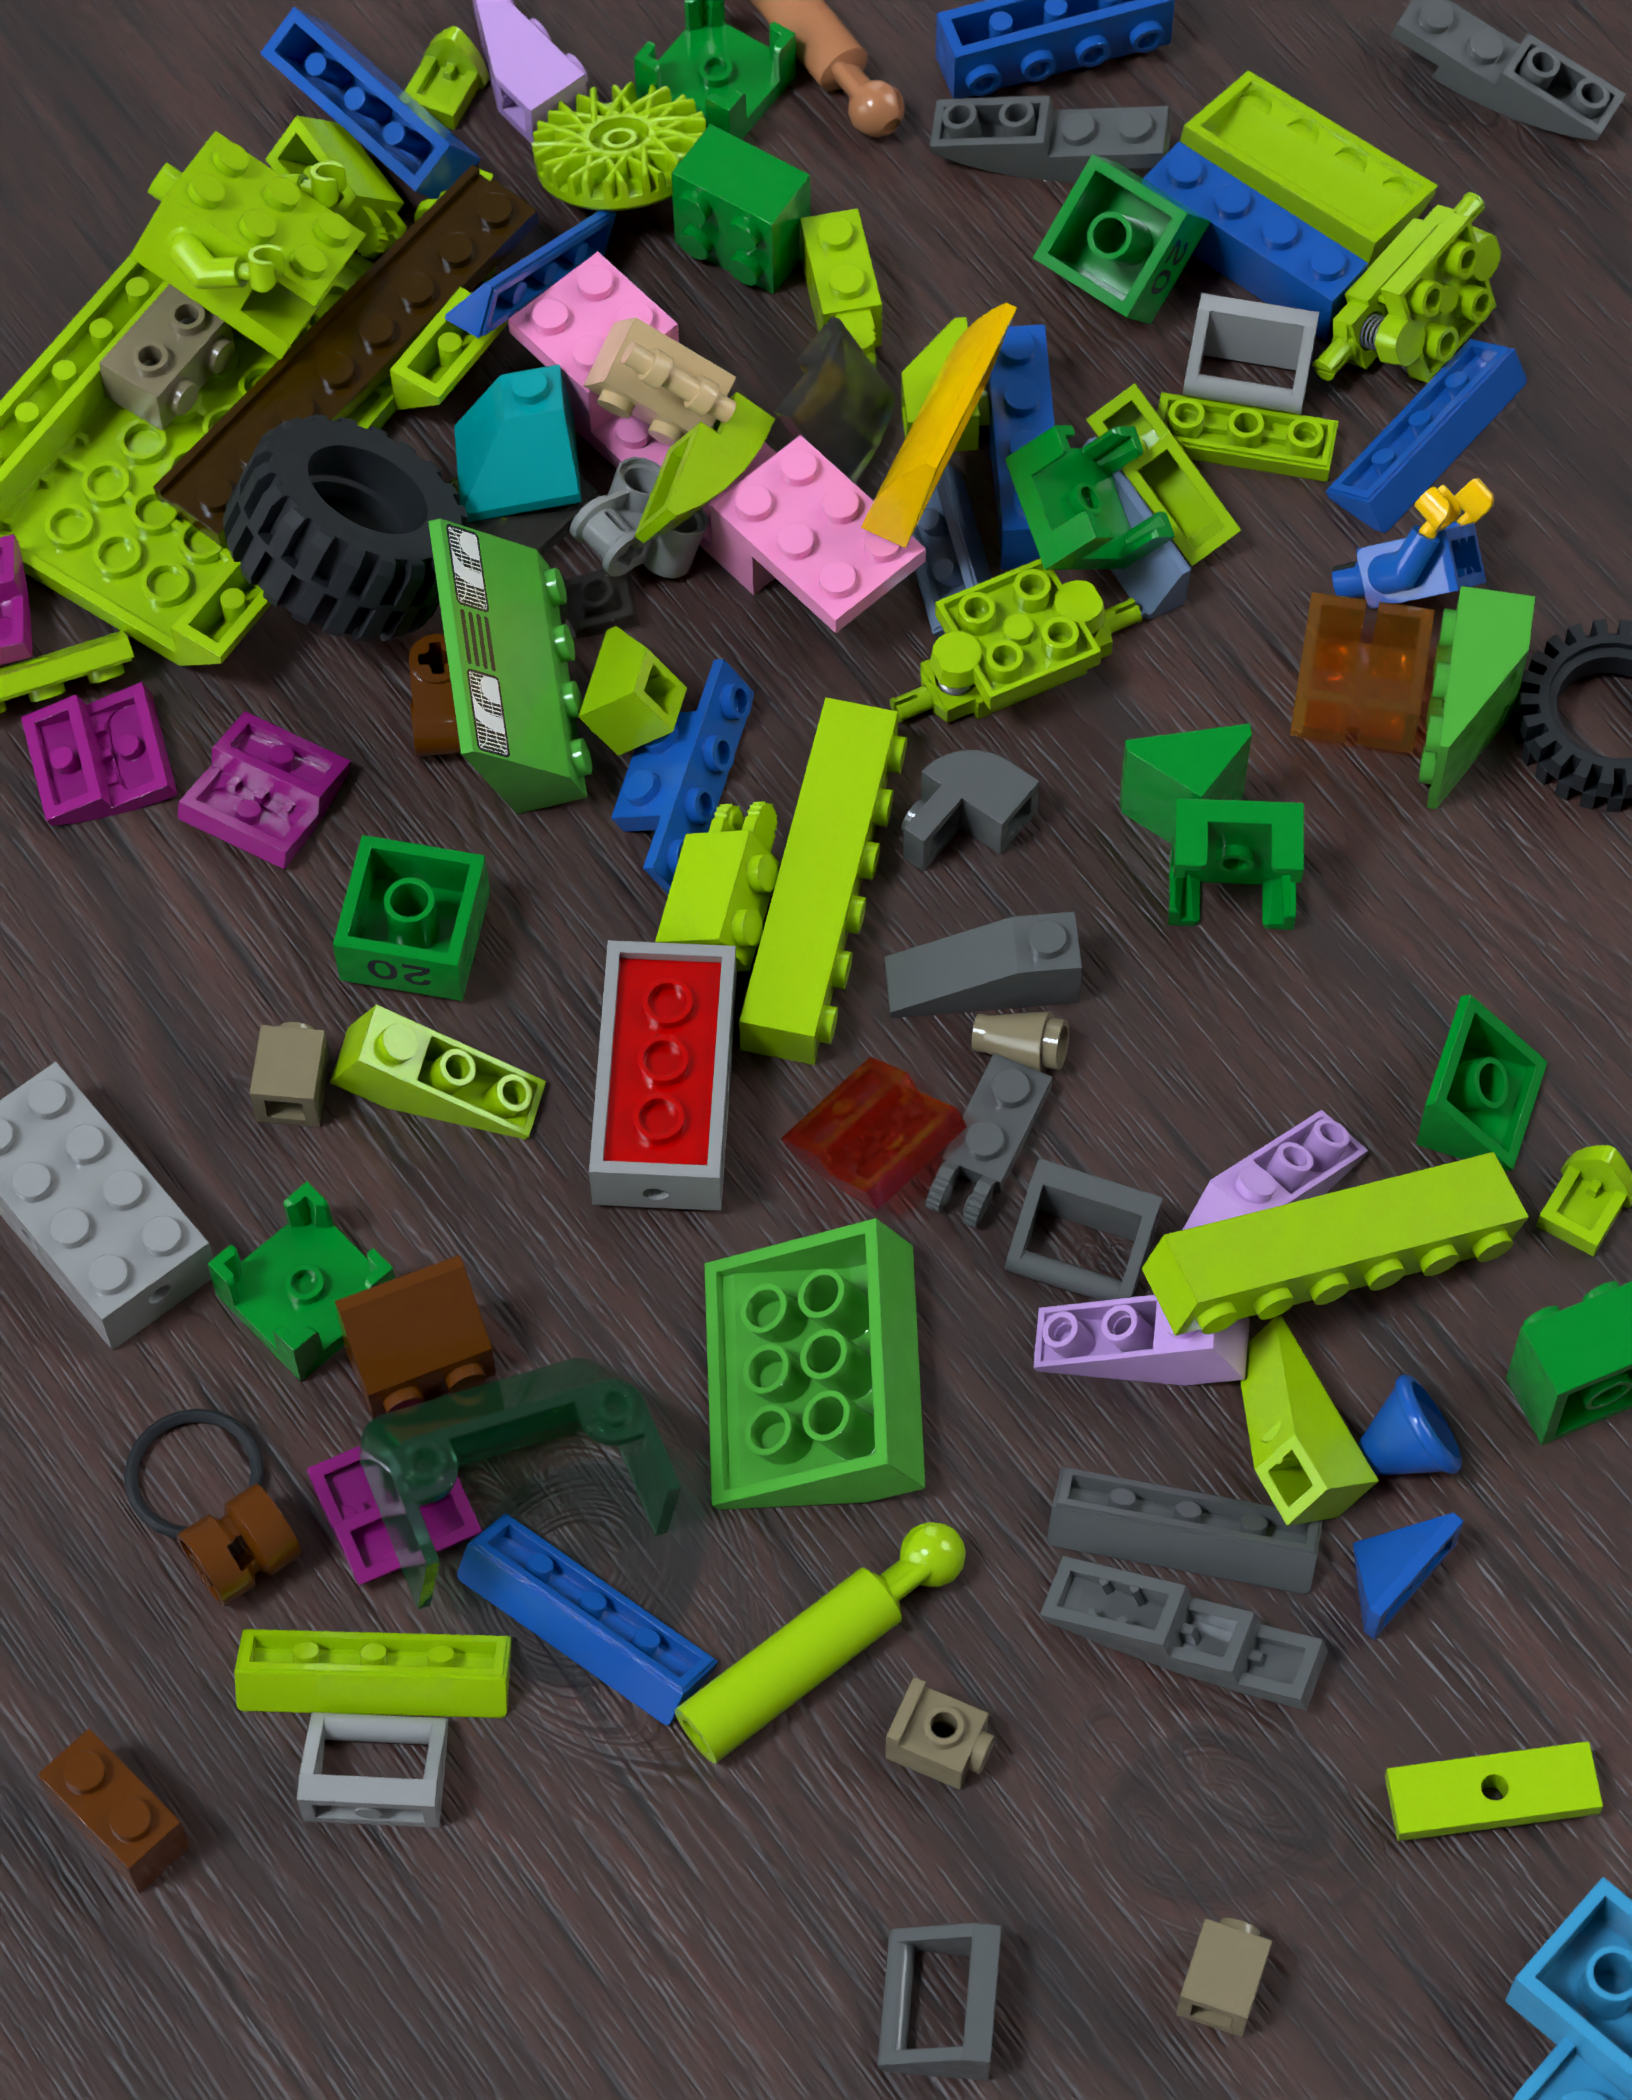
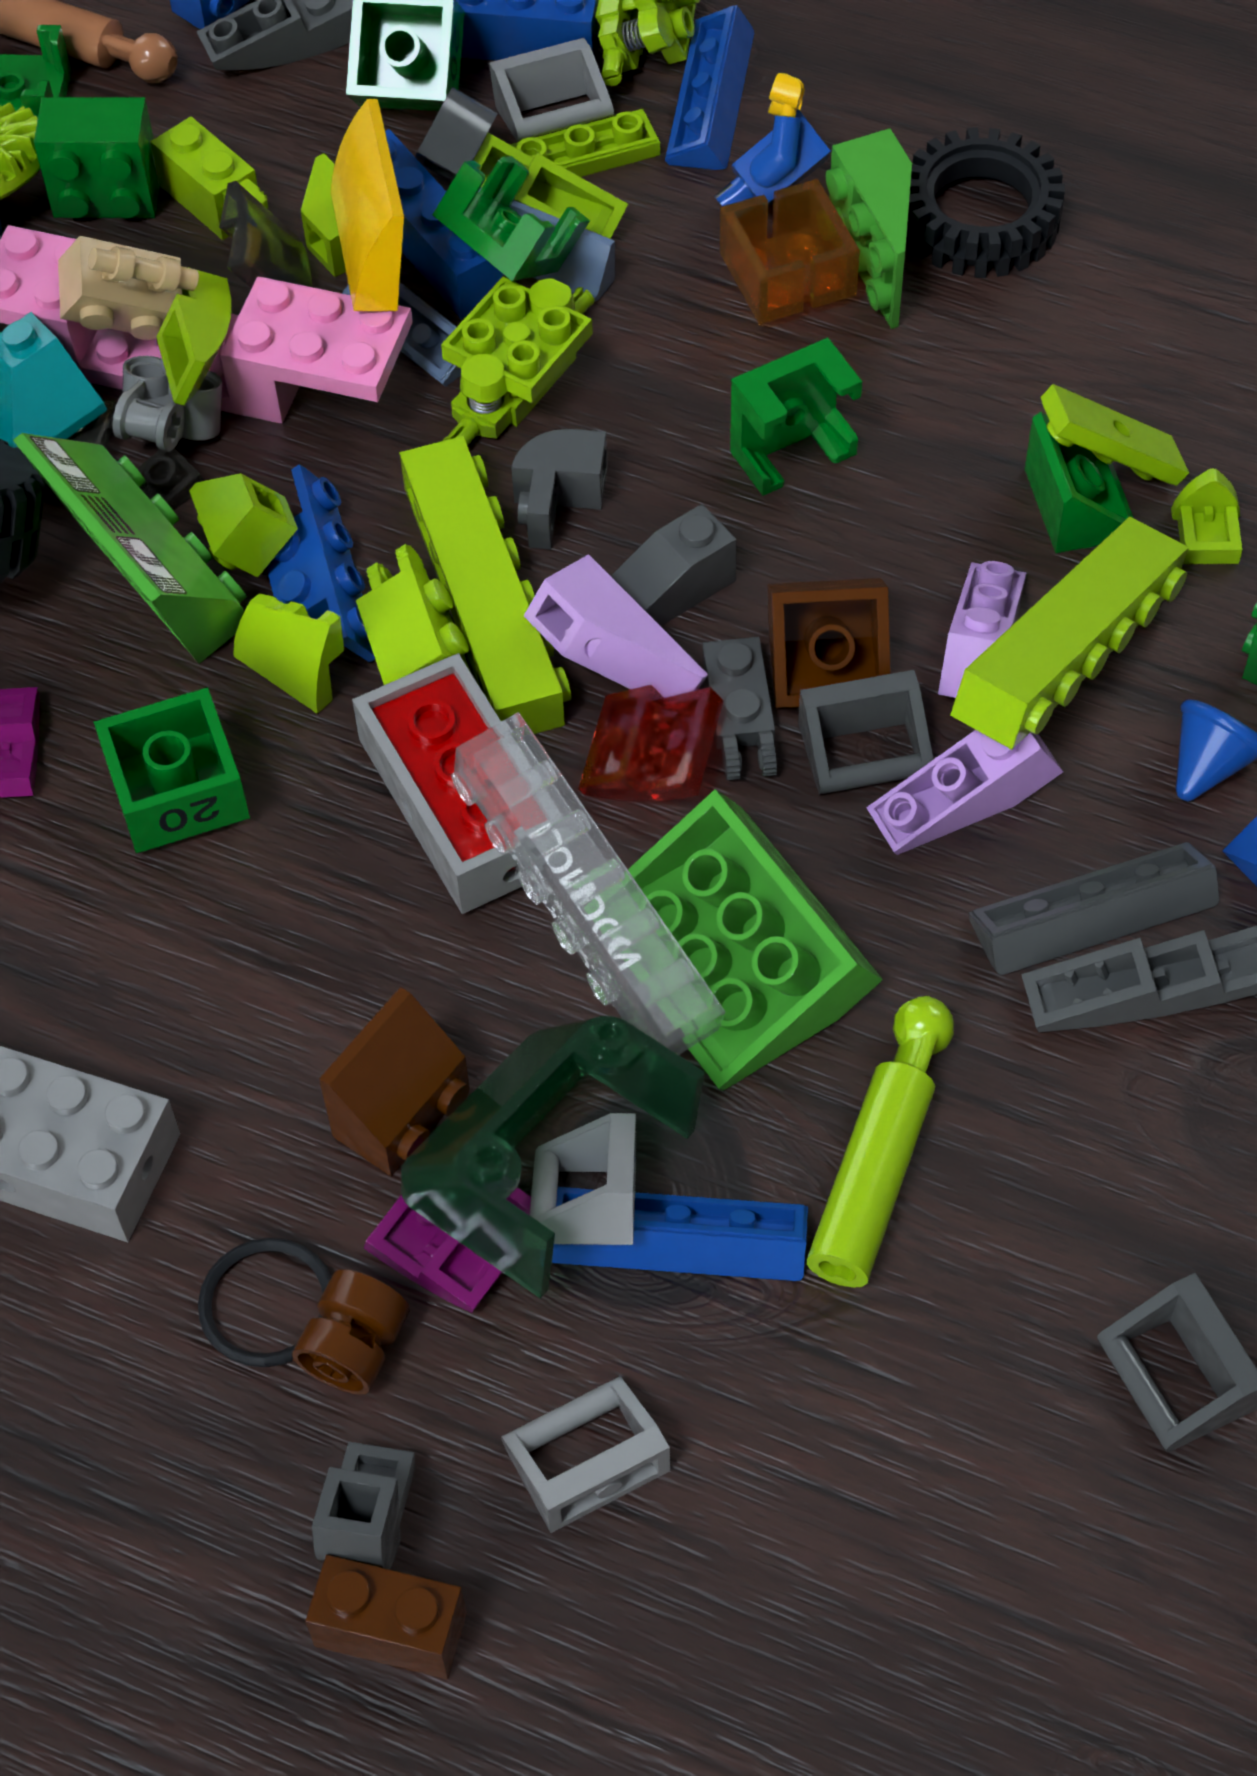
camera: 30 degrees left, 5 degrees down
green panel [207,1181,395,1382] -> none
lime slope [234,1629,511,1718] -> none
dark tan brick [250,1022,330,1127] -> none
lime slope [330,1004,546,1139] -> none
reddish brown piece [409,634,461,757] -> none
dark tan brick [886,1677,995,1790] -> none
dark tan cone [972,1011,1069,1073] -> none
green slope [1119,723,1252,844] -> none
lime slope [1240,1316,1378,1526] -> none
none -> lime slope [233,593,344,714]
none -> dark grey brick [312,1441,415,1569]
none -> dark grey brick [415,87,498,183]
none -> clear brick [451,712,726,1069]
none -> lavender slope [524,554,708,713]
none -> light grey tile [528,1113,636,1245]
none -> reddish brown slope [767,578,891,708]
none -> lime tile [1040,384,1189,486]

